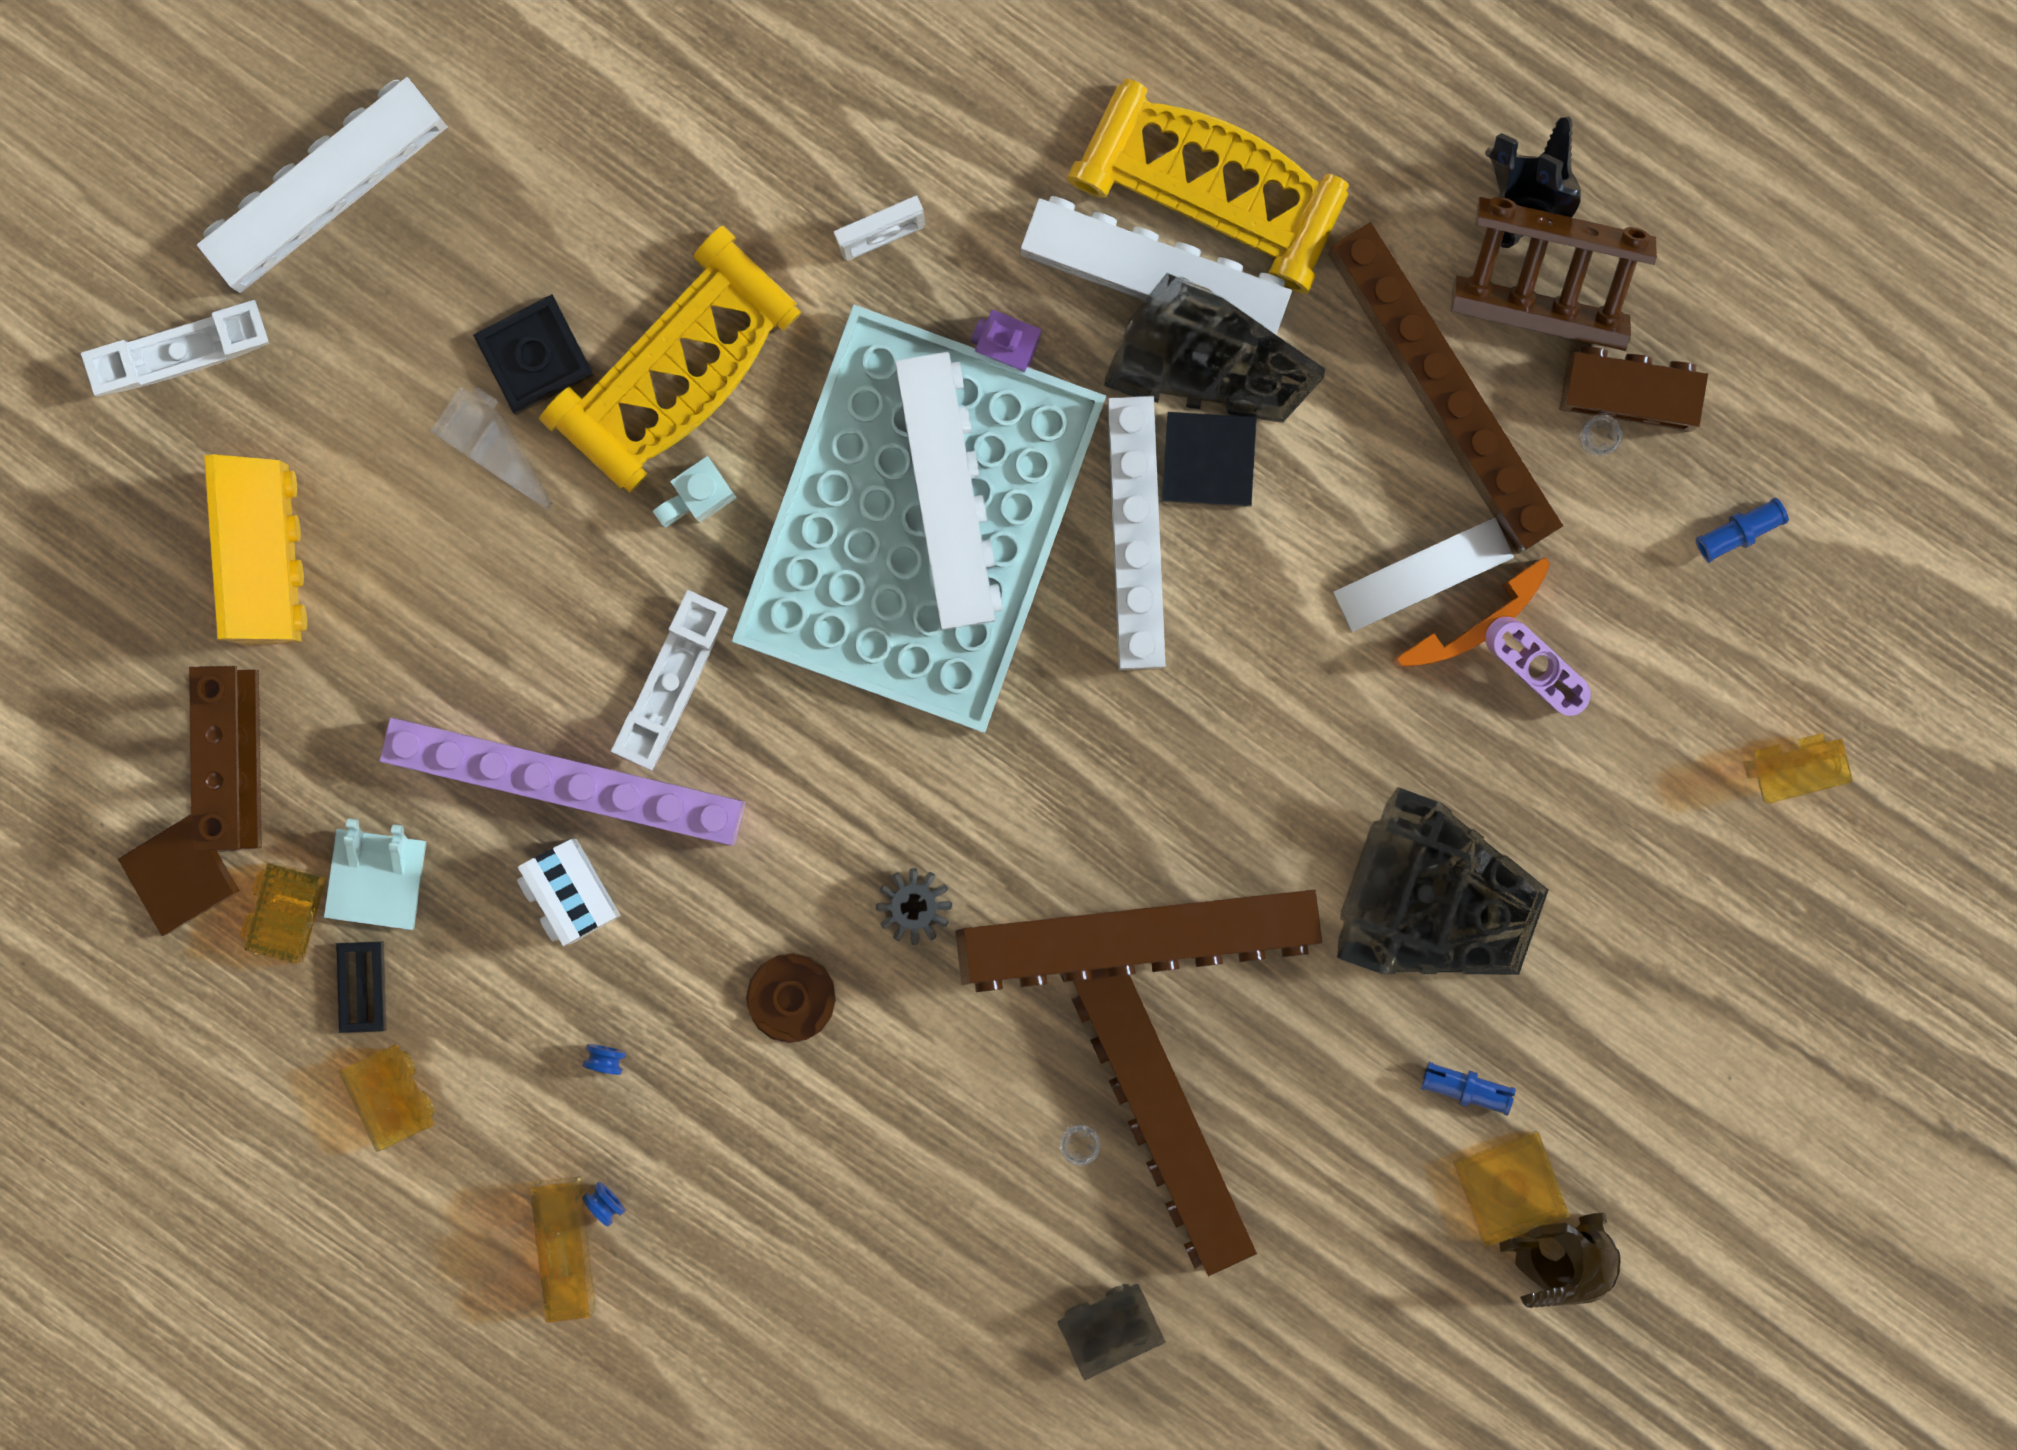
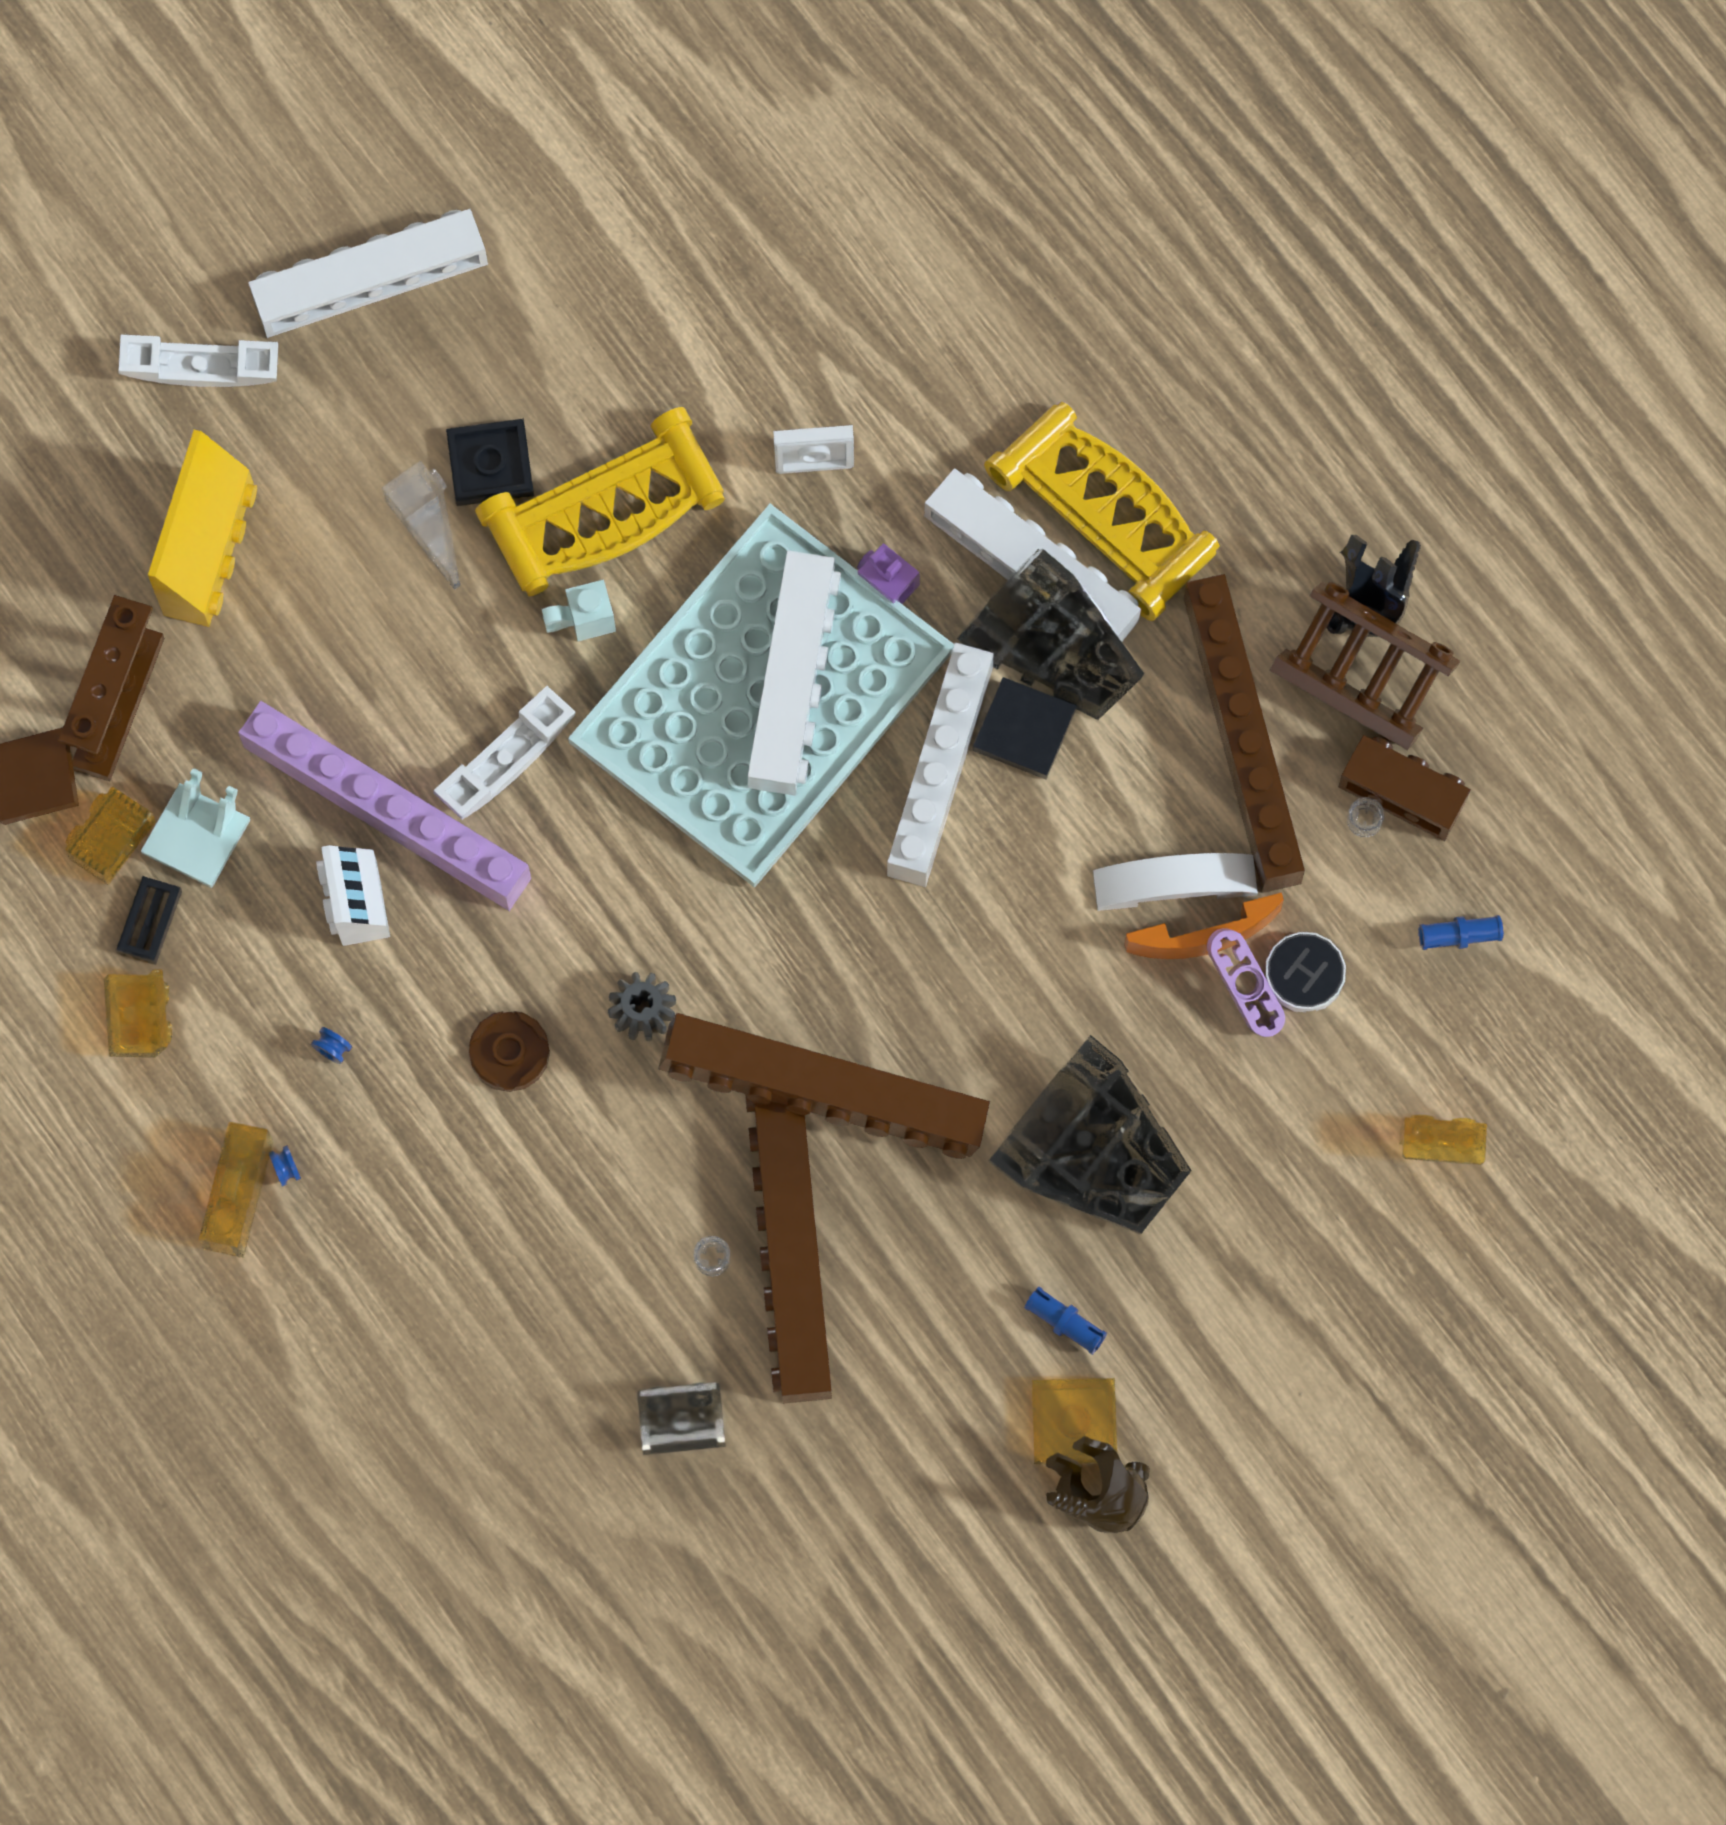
camera: 20 degrees right, 15 degrees down
none -> black tile [1265,932,1346,1012]

